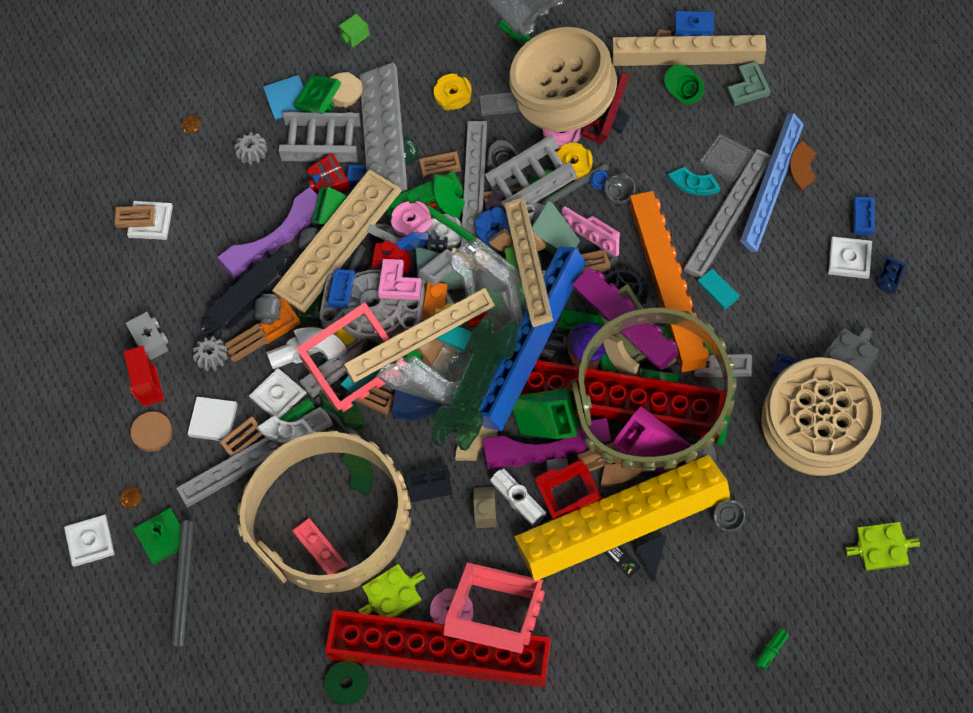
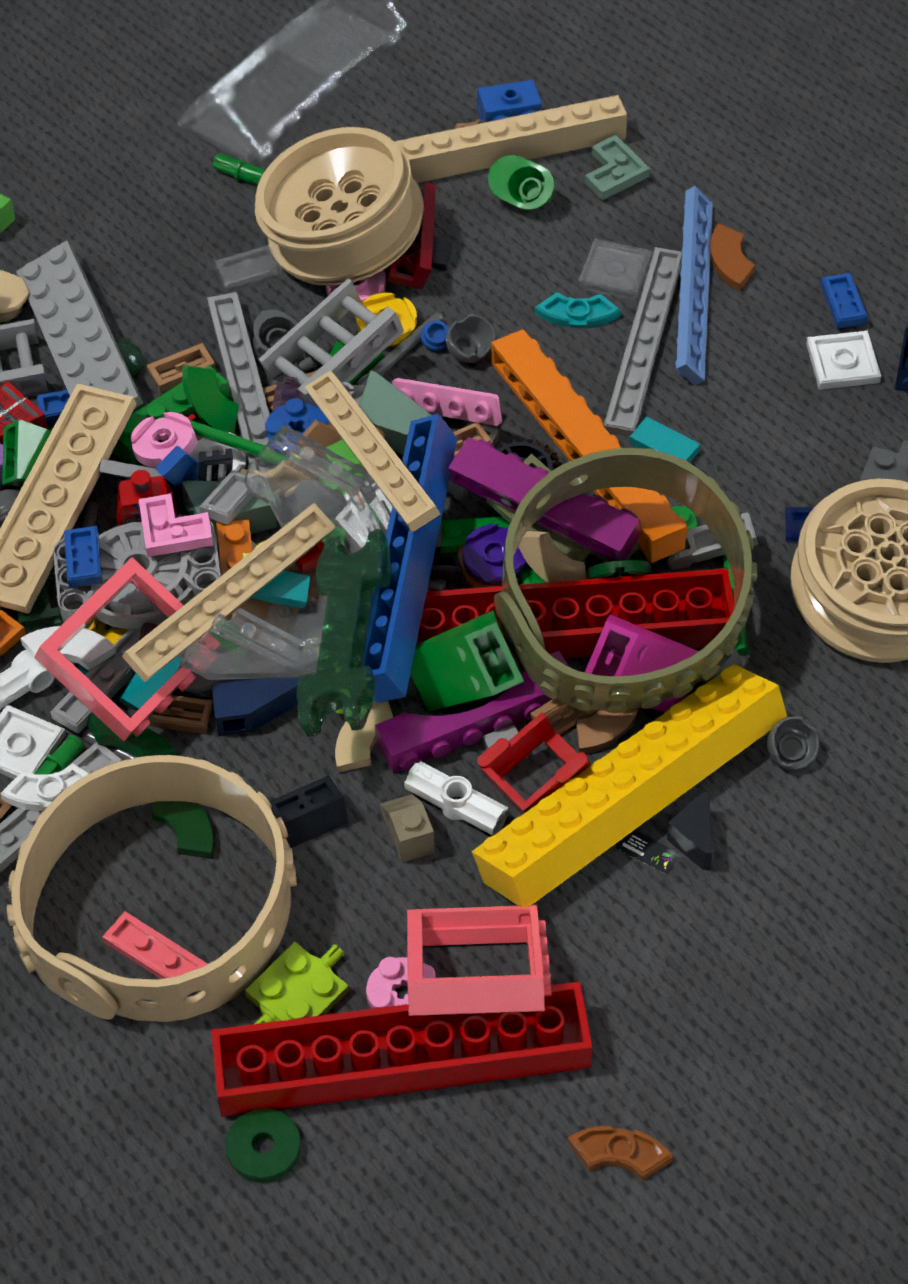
camera: 20 degrees left, 10 degrees down
yellow plate [434,74,472,110] -> none

